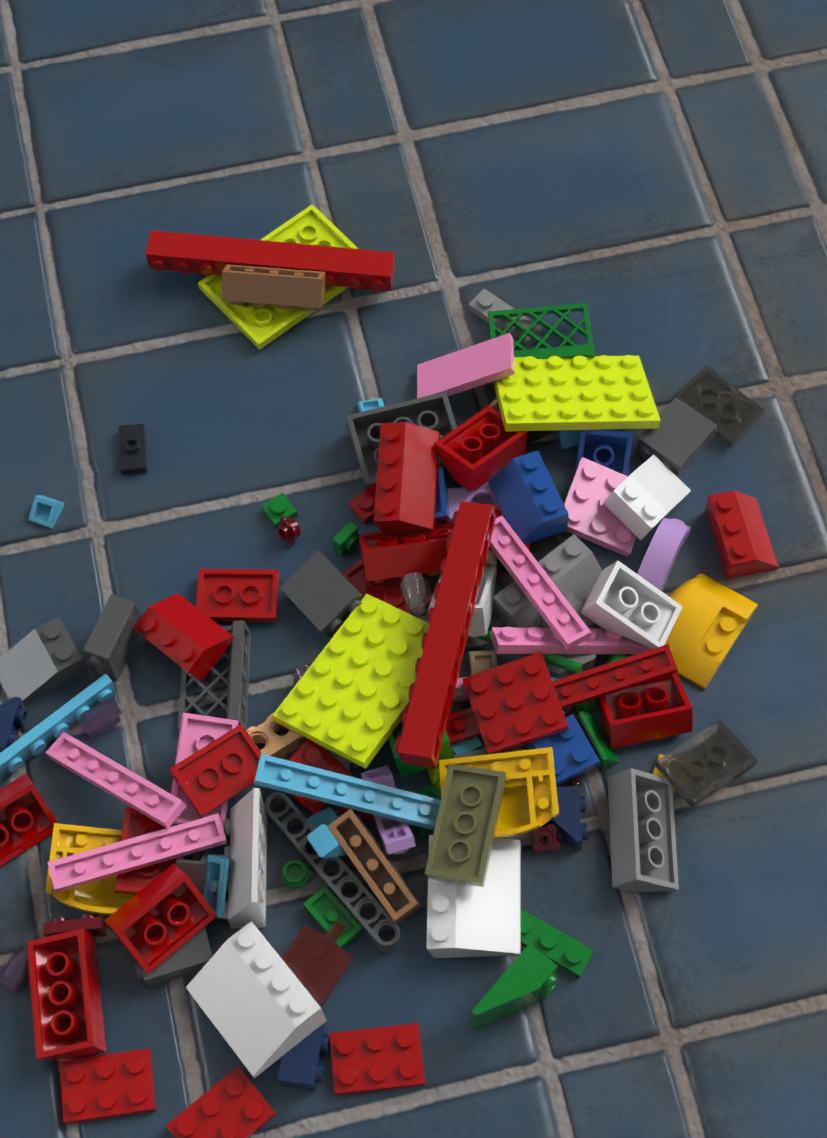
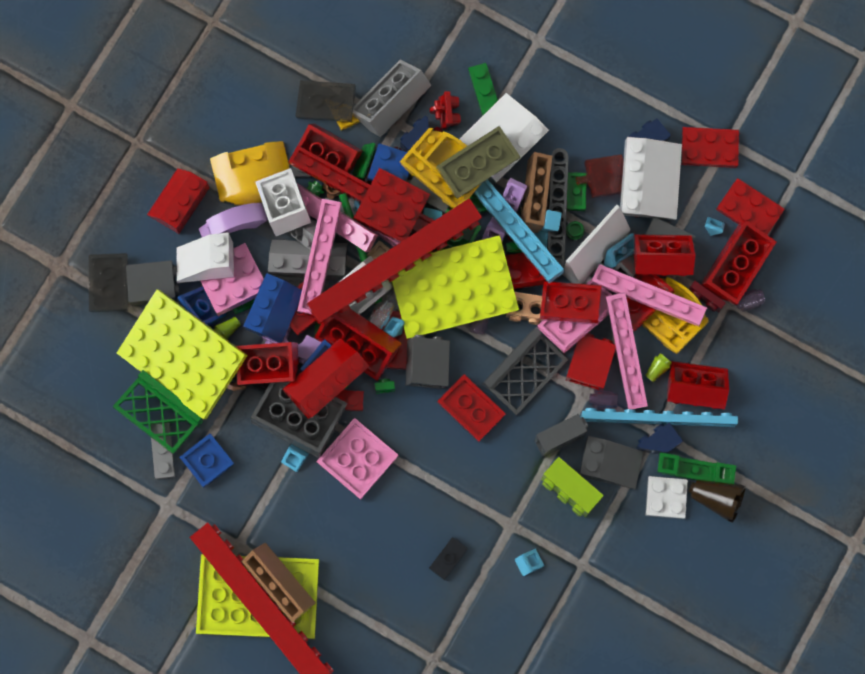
camera: 140 degrees left, 15 degrees up
red slope [133,593,235,681] -> none
green plate [261,493,298,529] -> none
dark red plate [277,516,301,546] -> none
red plate [329,1023,425,1096] -> none
bright pink tile [417,333,515,398] -> none
green slope [471,943,558,1029] -> none
none -> blue plate [180,433,234,488]
none -> lime cone [213,316,241,340]
none -> bright pink plate [316,418,399,500]
none -> medium azure slope [383,317,405,337]
none -> red hips [429,91,461,130]
none -> lime brick [541,457,604,517]
none -> red brick [565,333,616,392]
none -> lime cone [645,353,672,383]
none -> medium azure slope [705,217,725,236]

